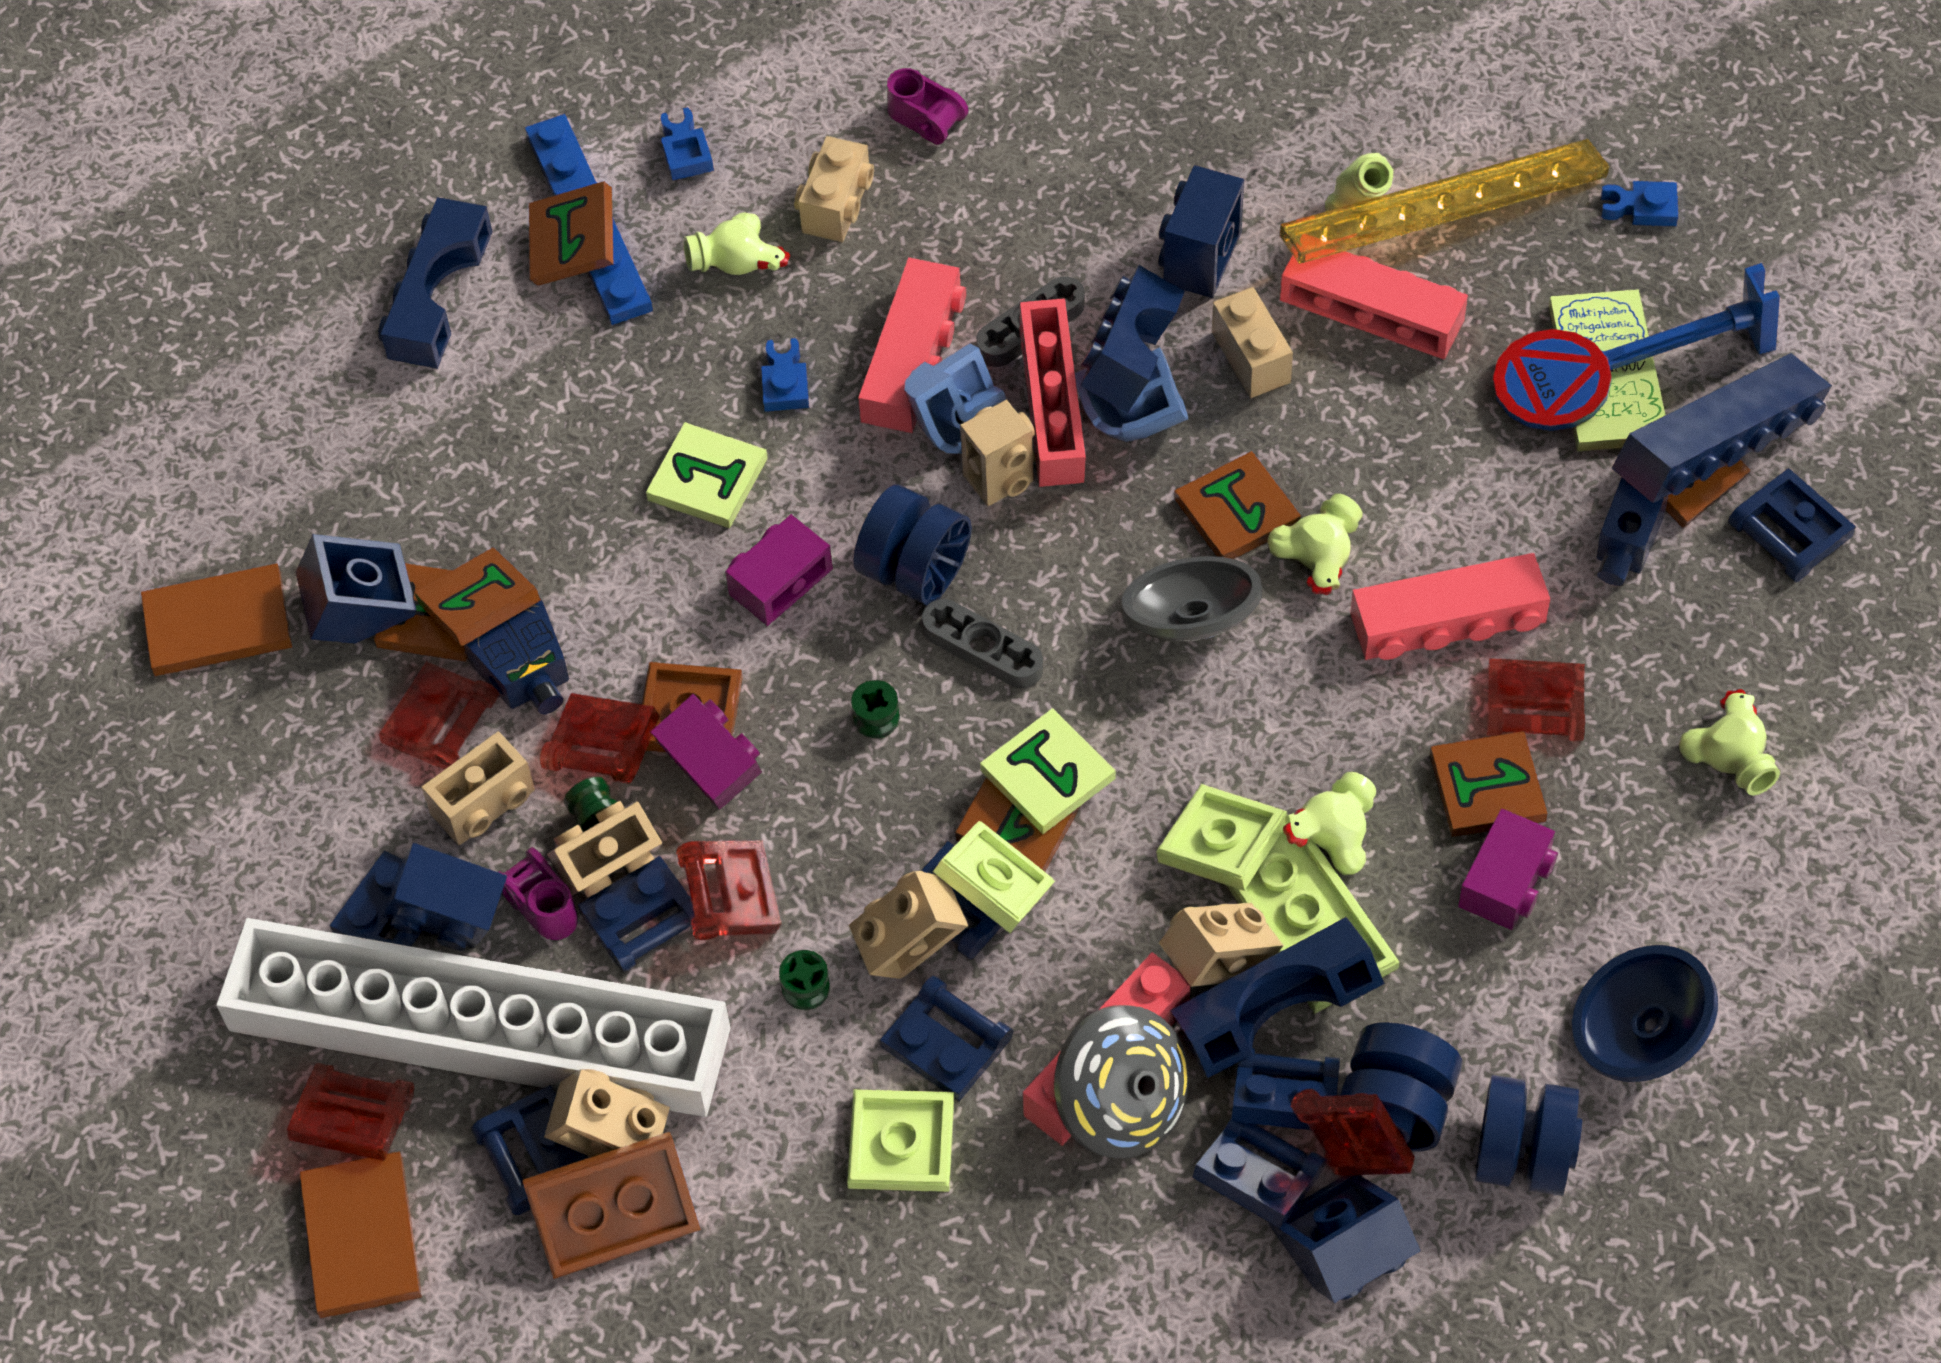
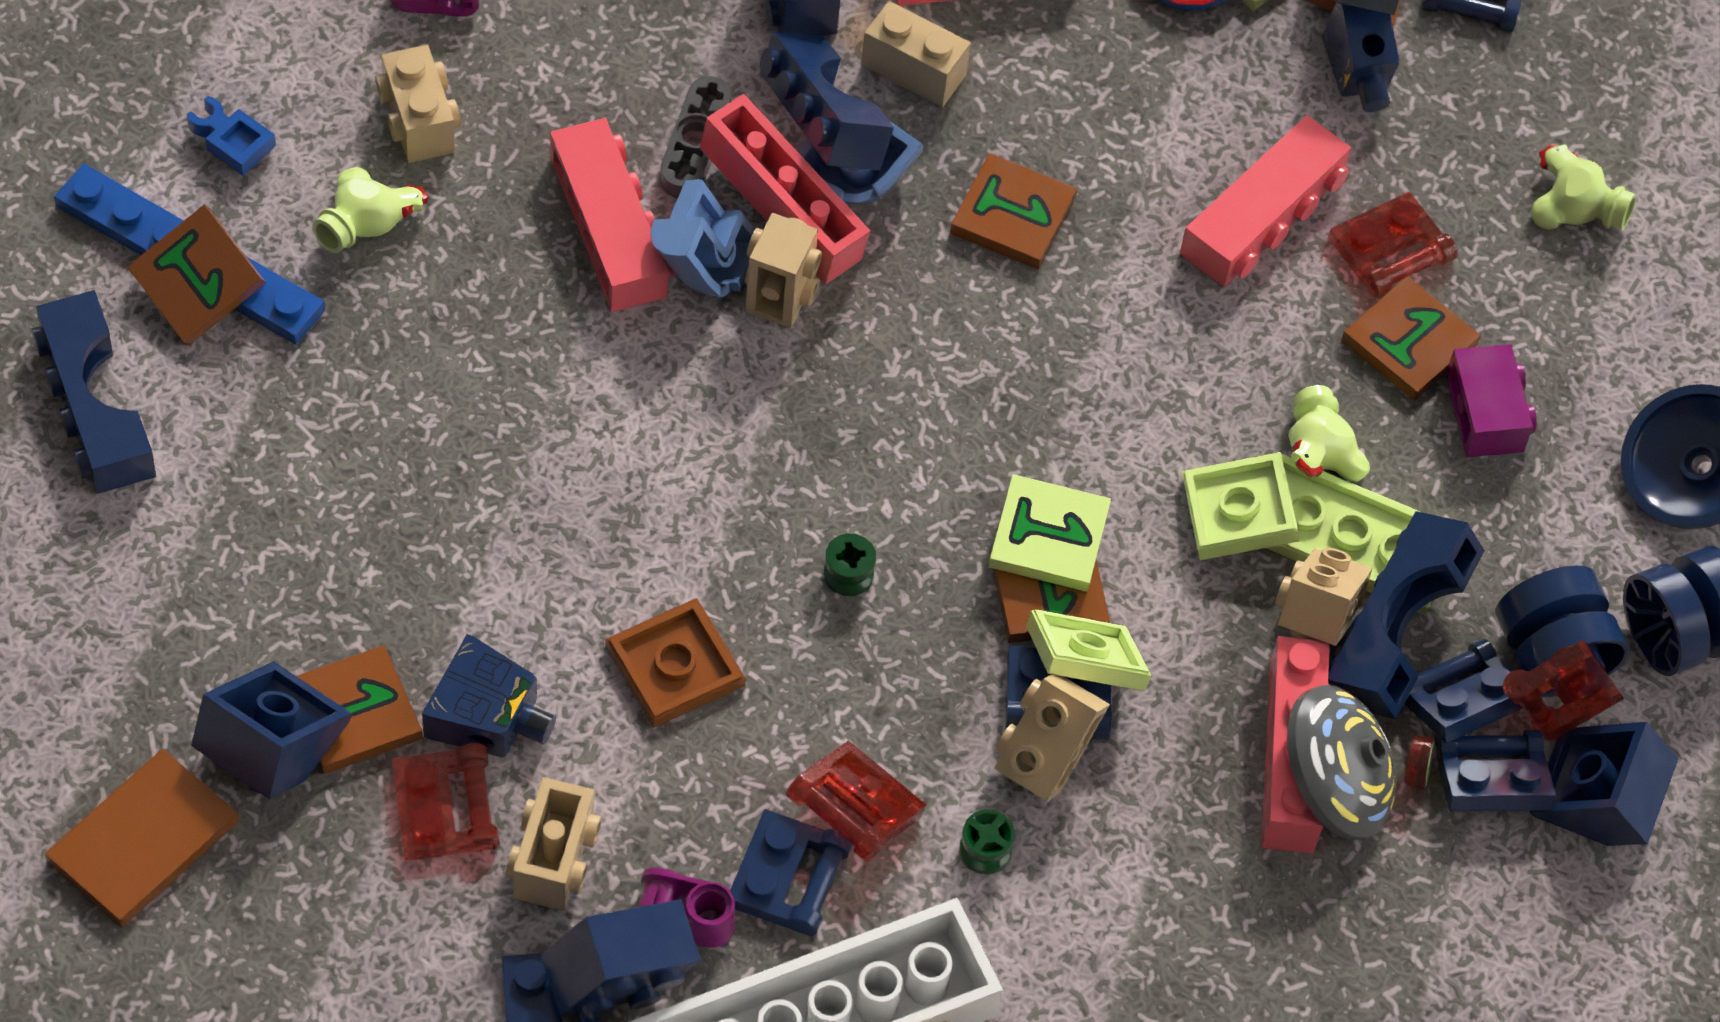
camera: 45 degrees left, 0 degrees up
dark orange tile [414,547,541,646] -> none
clear red plate [540,693,660,784] -> none
tan brick [547,801,662,898] -> none
dark green wheel [563,777,618,833] -> none
yellowish green tile [646,422,768,528] -> none
magenta brick [651,694,762,810] -> none
magenta brick [725,514,833,627] -> none
blue plate [761,338,809,412] -> none
yellowish green tile [847,1089,954,1192] -> none
dark blue wheel [853,484,972,605] -> none
dark blue plate [880,976,1014,1102] -> none
dark grey beam [922,599,1043,688] -> none
dark grey dish [1122,556,1263,642] -> none
yellowish green animal [1267,493,1363,595] -> none
none -> clear red tile [1405,735,1434,790]

